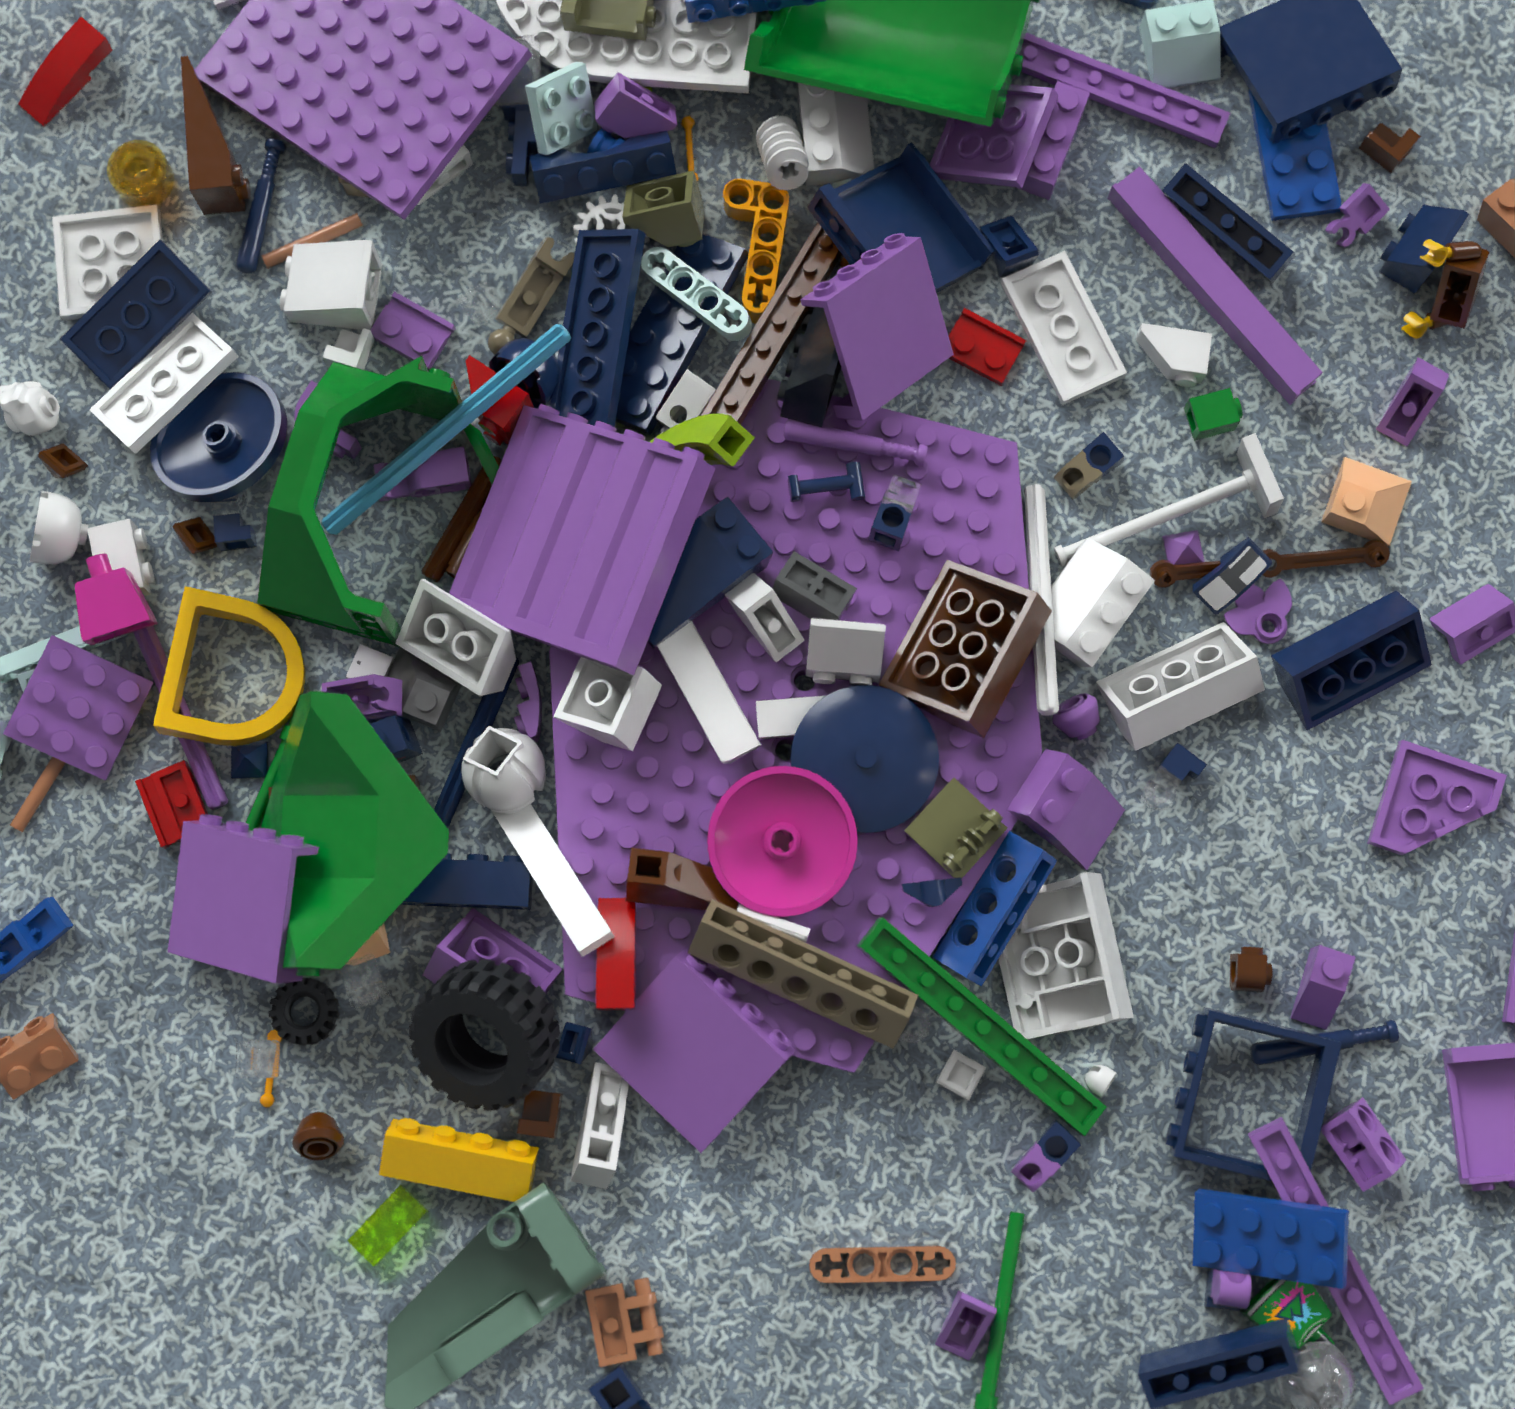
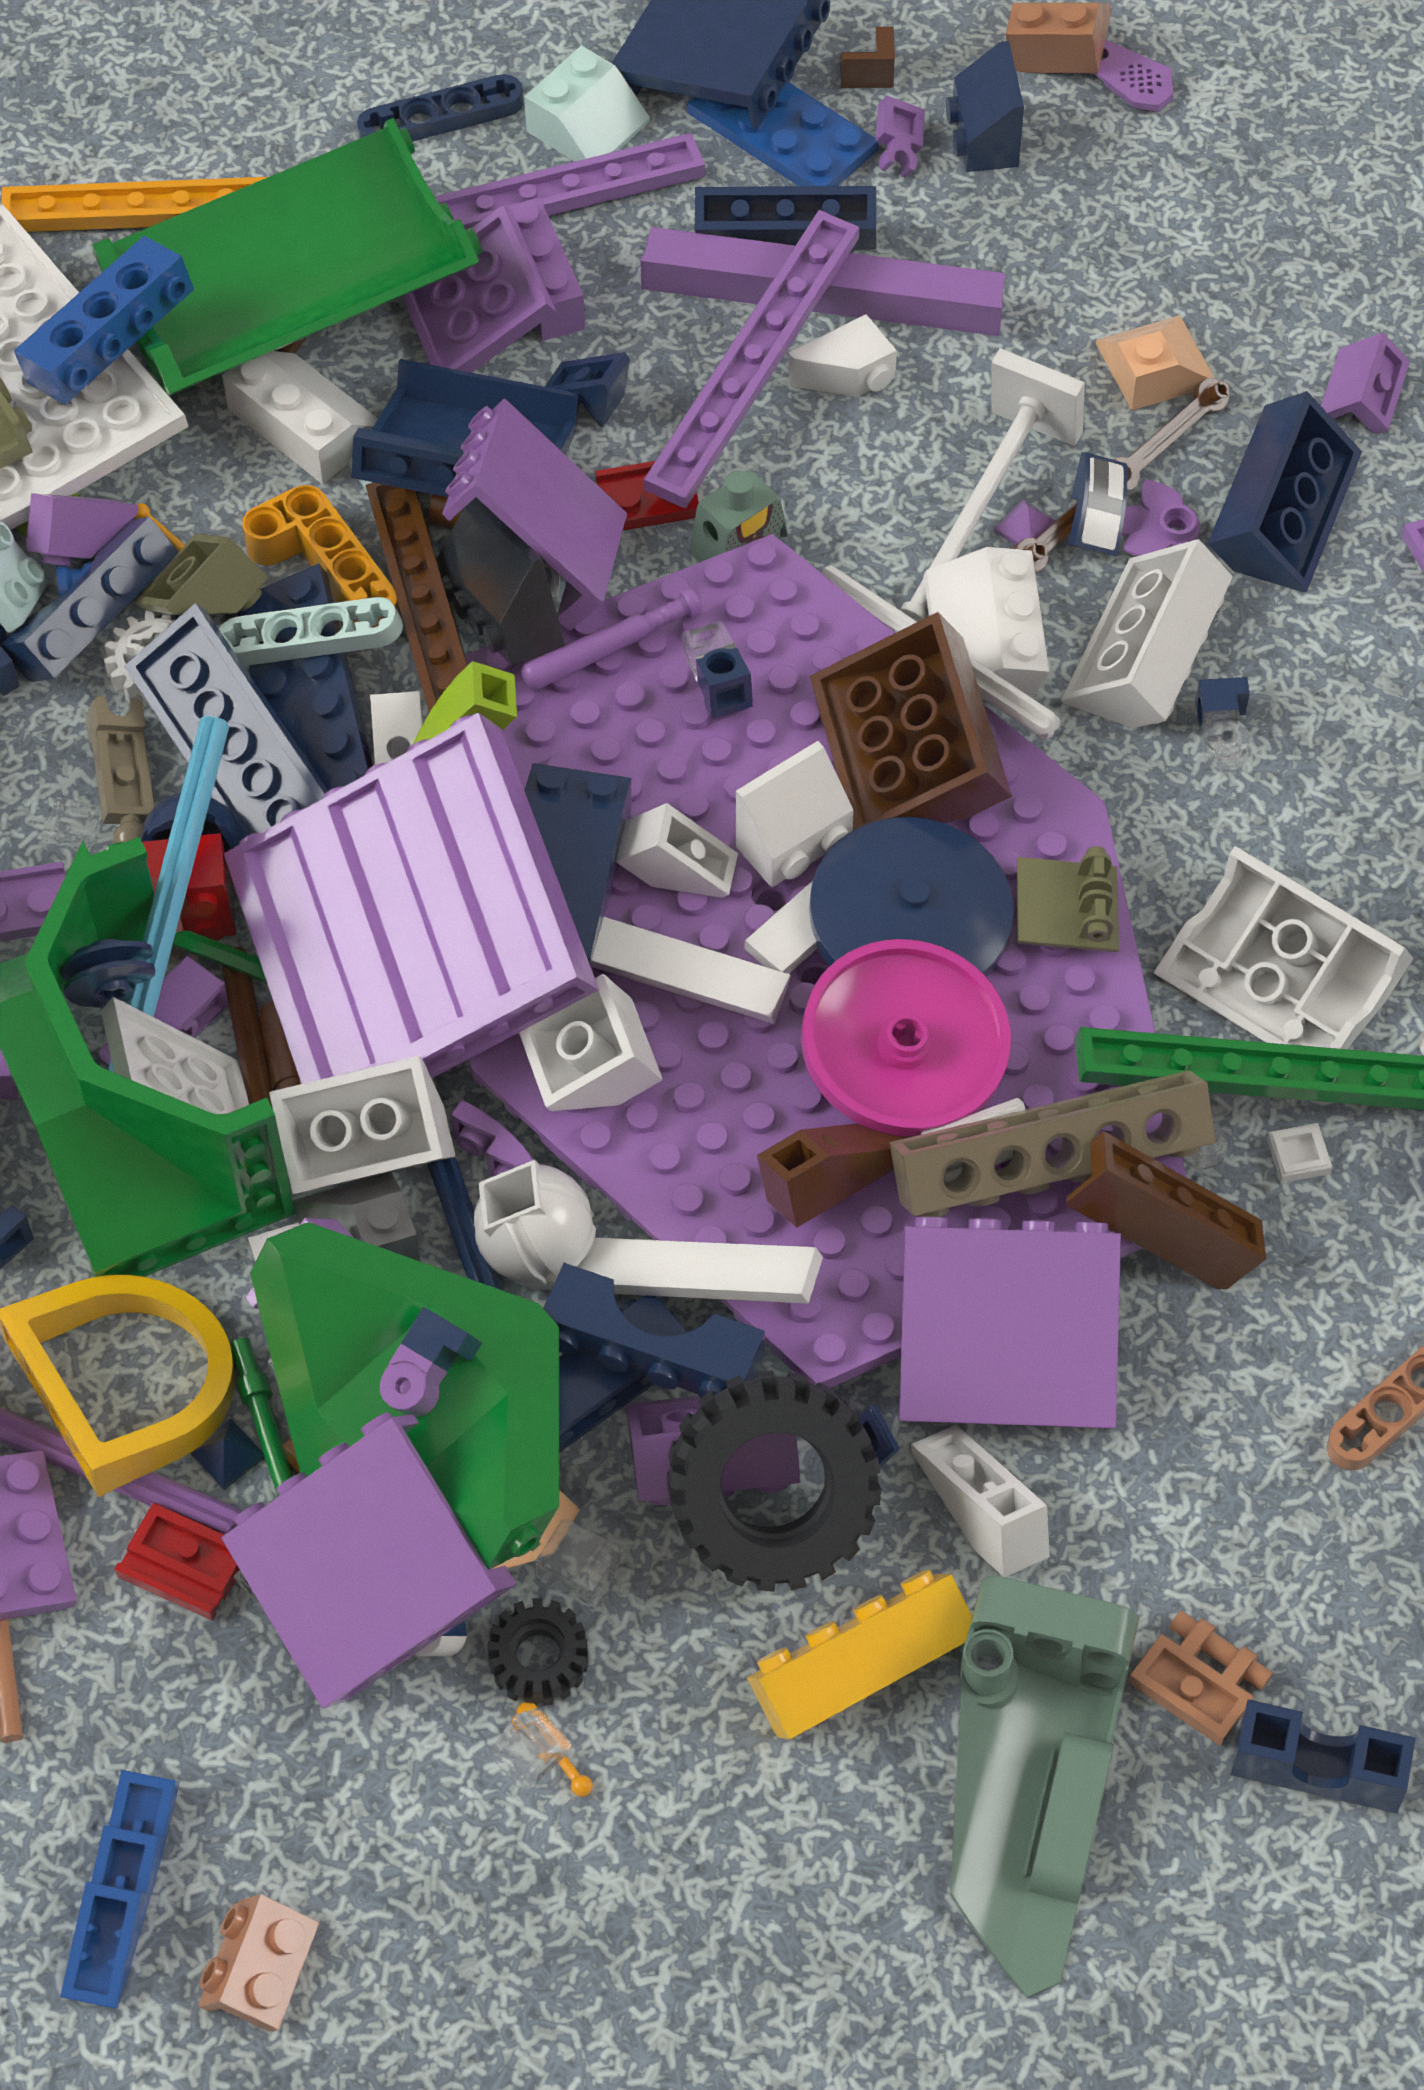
camera: 40 degrees left, 20 degrees down
reddish brown cone [292,1112,344,1160] -> none
clear neon green plate [347,1185,429,1267] -> none
reddish brown panel [517,1090,563,1139] -> none
red slope [596,898,636,1010] -> none
white piece [756,115,809,190] -> none
dark grey hinge [773,551,857,621] -> none
dark blue piece [787,462,865,502] -> none
dark blue piece [902,877,962,907] -> none
blue brick [933,831,1058,987] -> none
white plate [1001,251,1127,405] -> none
medium lavender slope [1007,749,1125,870] -> none
medium lavender cone [1052,693,1100,740] -> none
leg [1054,432,1124,500] -> none
green brick [1184,388,1243,441] -> none
medium lavender slope [1376,357,1449,446] -> none
reddish brown torso [1401,239,1489,339] -> none
none -> dark blue piece [61,939,156,1008]
none -> white plate [101,997,249,1114]
none -> leg [380,1306,482,1417]
none -> dark blue arch [543,1263,765,1398]
none -> medium lavender plate [644,210,860,509]
none -> sand green torso [690,471,788,562]
none -> reddish brown panel [1066,1131,1266,1290]

